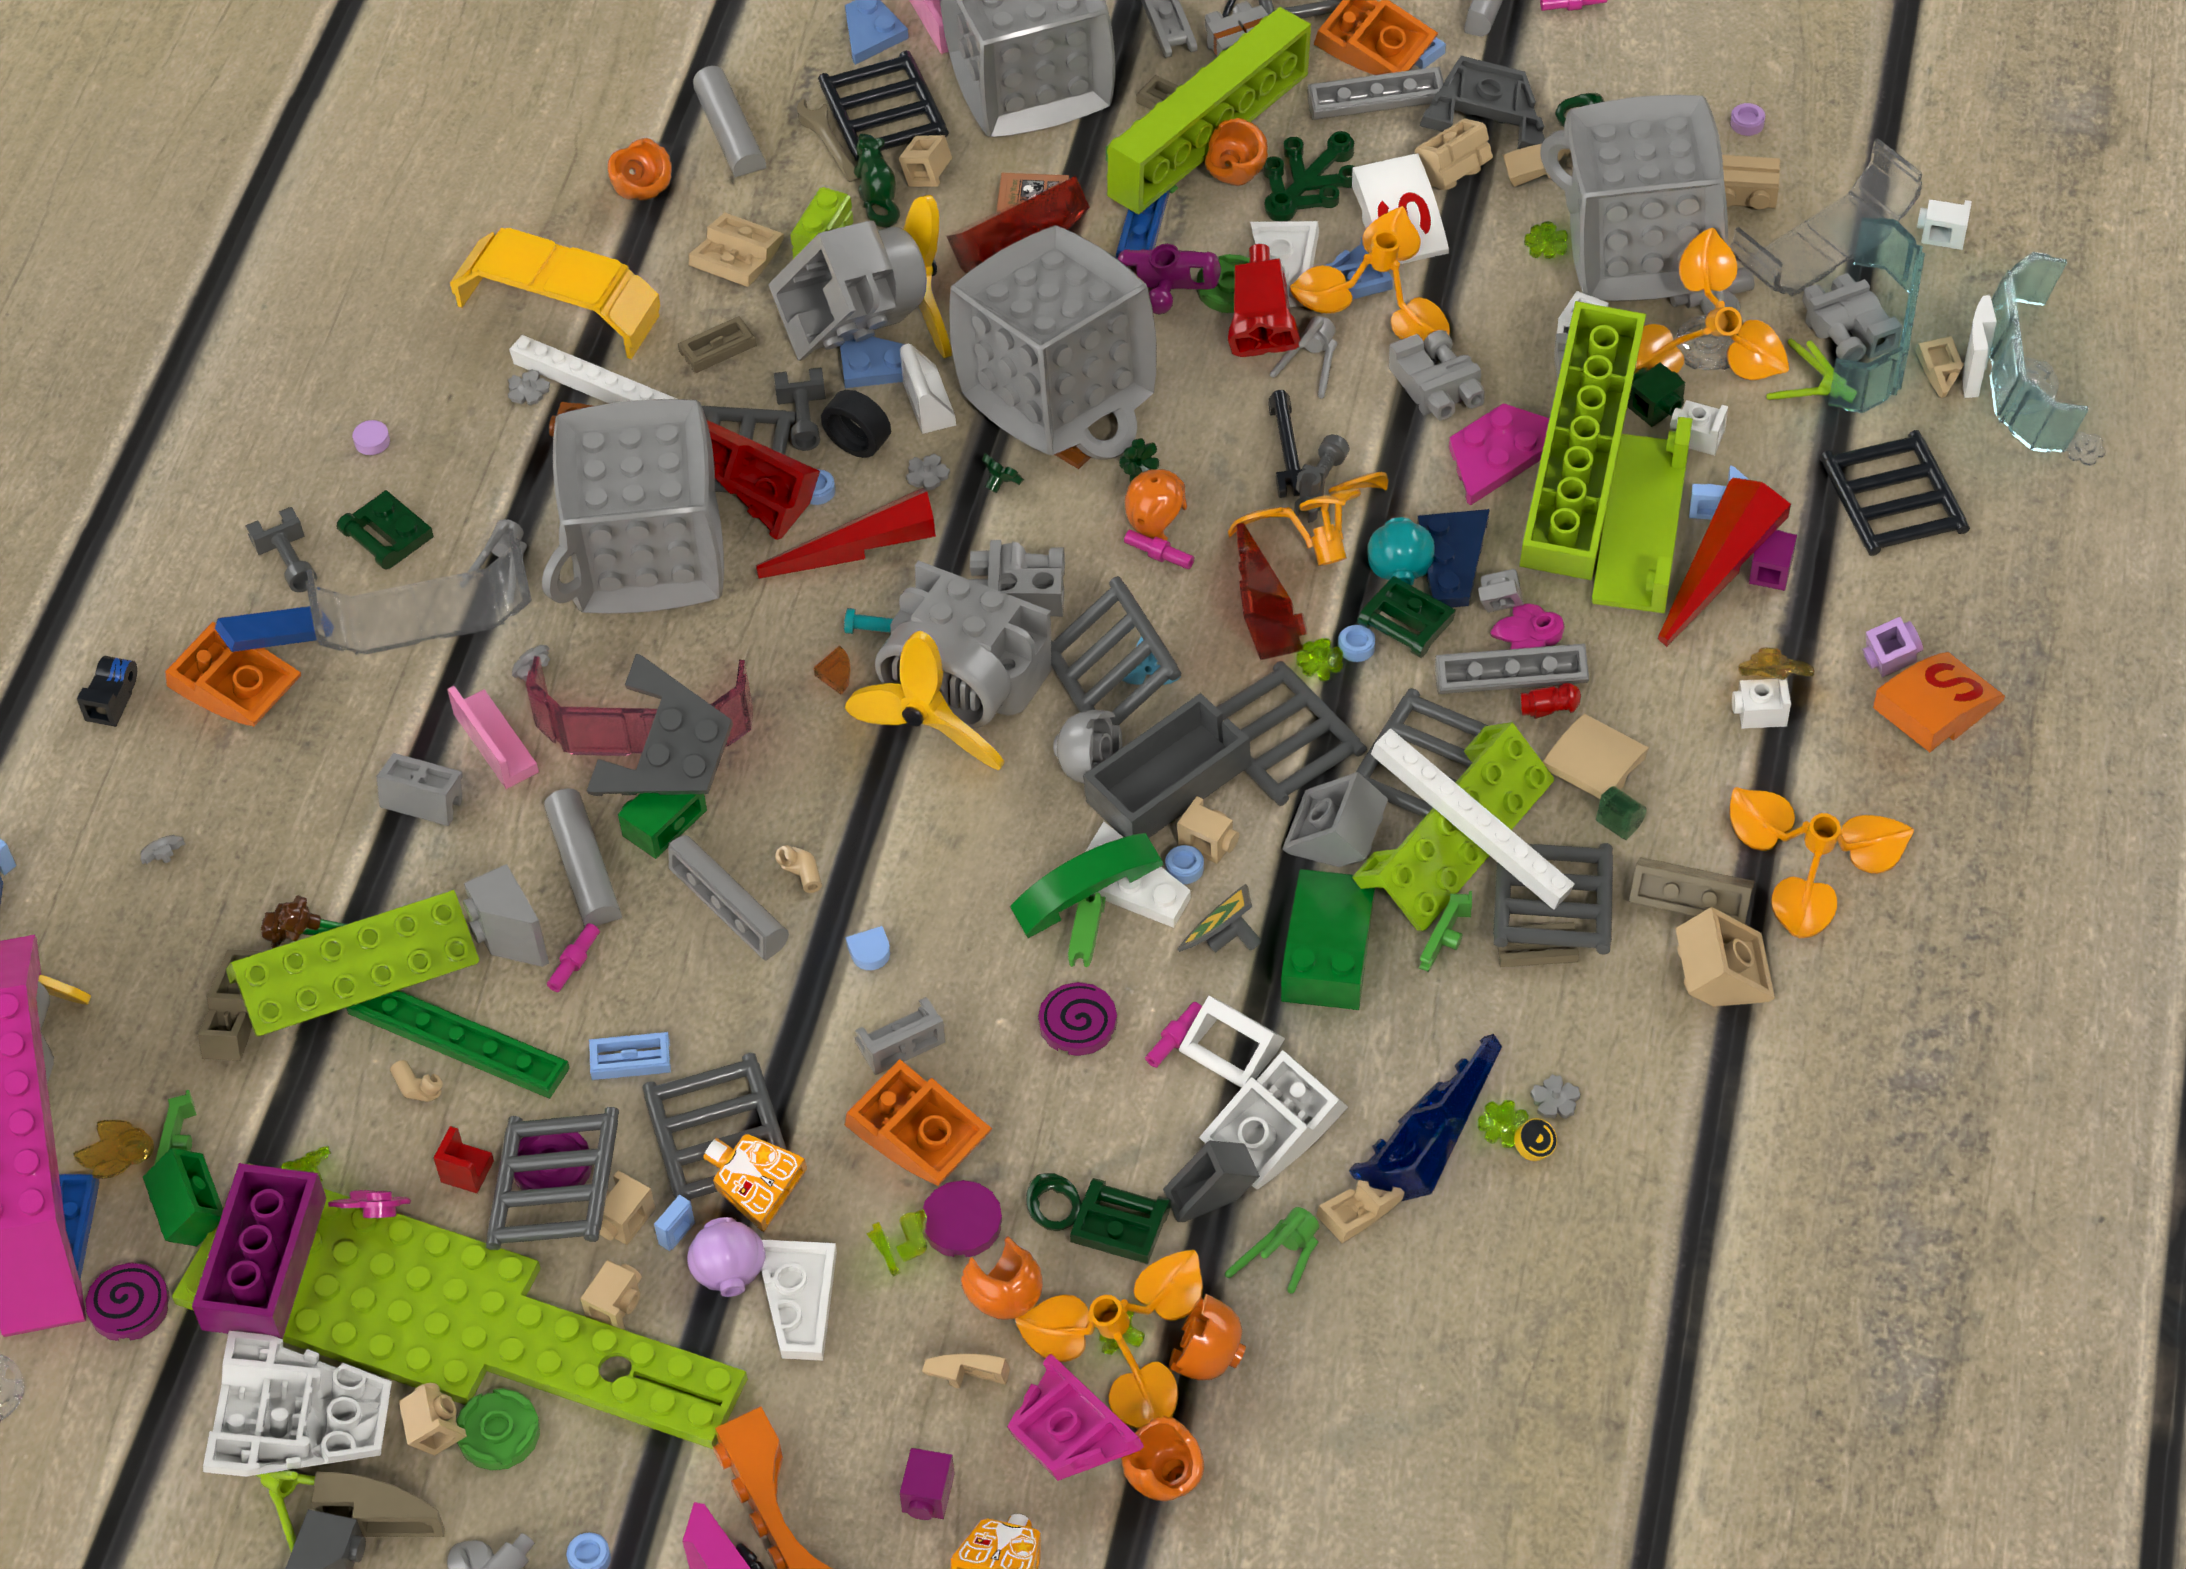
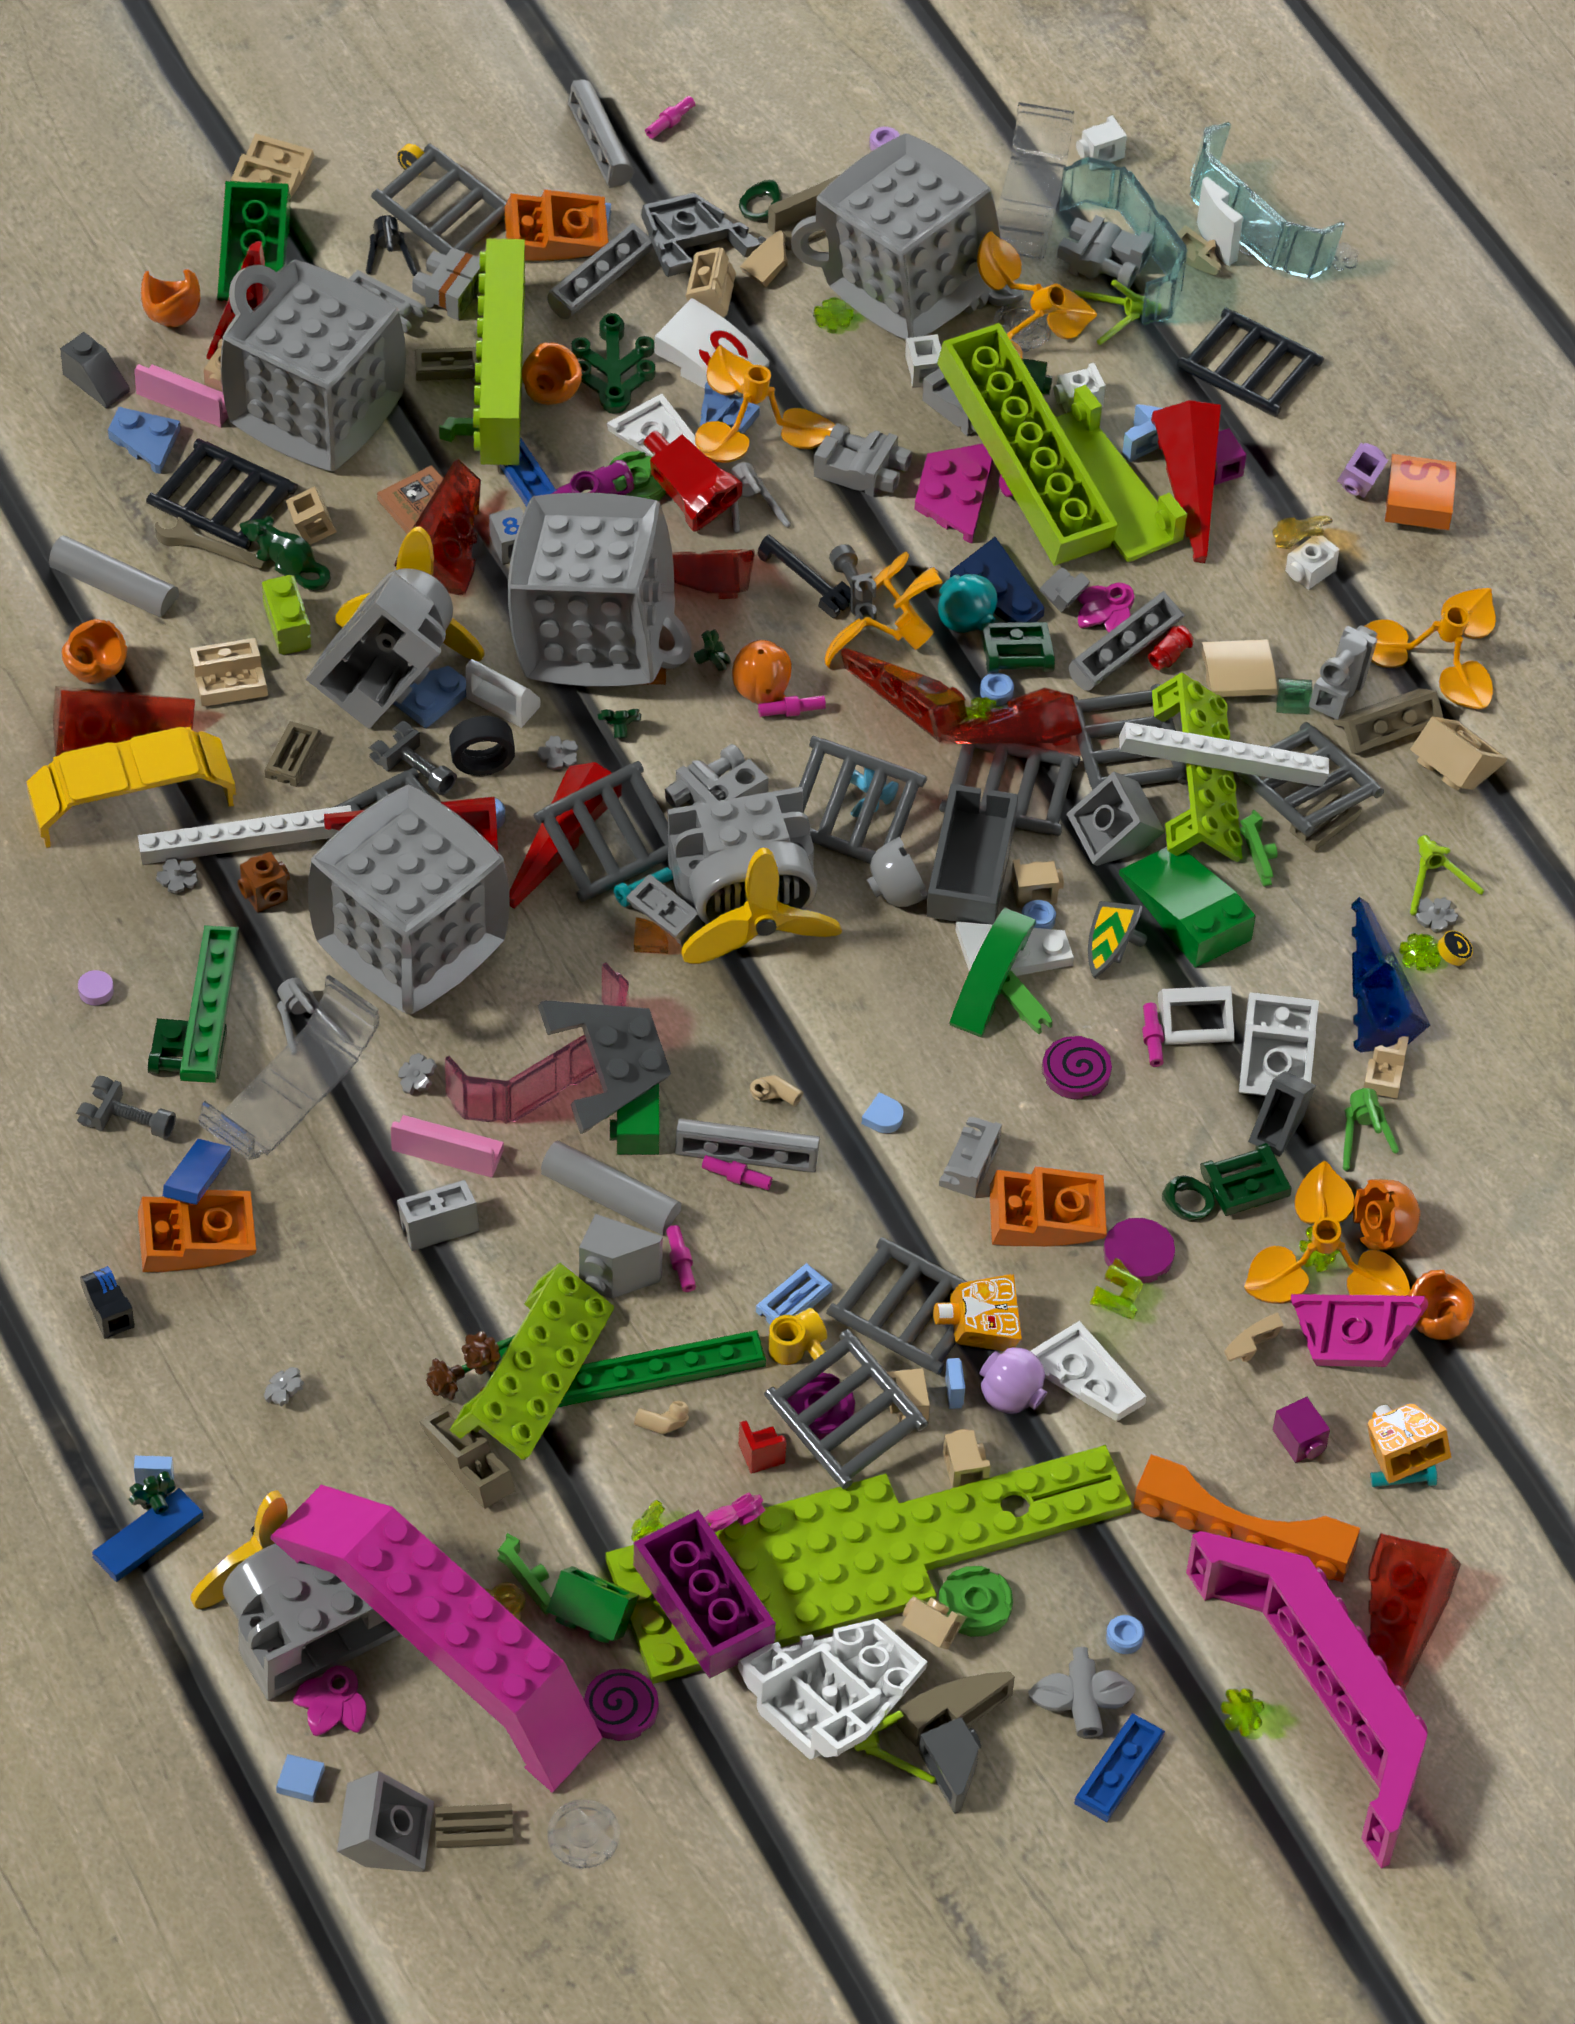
camera: 45 degrees left, 0 degrees up
orange piece [961,1236,1043,1320] -> none
none -> clear red wedge [53,686,195,756]
none -> green tile [180,925,239,1083]
none -> dark grey bar [534,761,668,902]
none -> light grey hinge [626,874,703,946]
none -> clear red wedge [672,549,755,599]
none -> dark pink bar [701,1155,773,1190]
none -> yellow piece [768,1308,827,1365]
none -> clear red wedge [941,687,1082,746]
none -> light grey hips [1308,626,1378,720]
none -> lime plant [1410,835,1484,916]

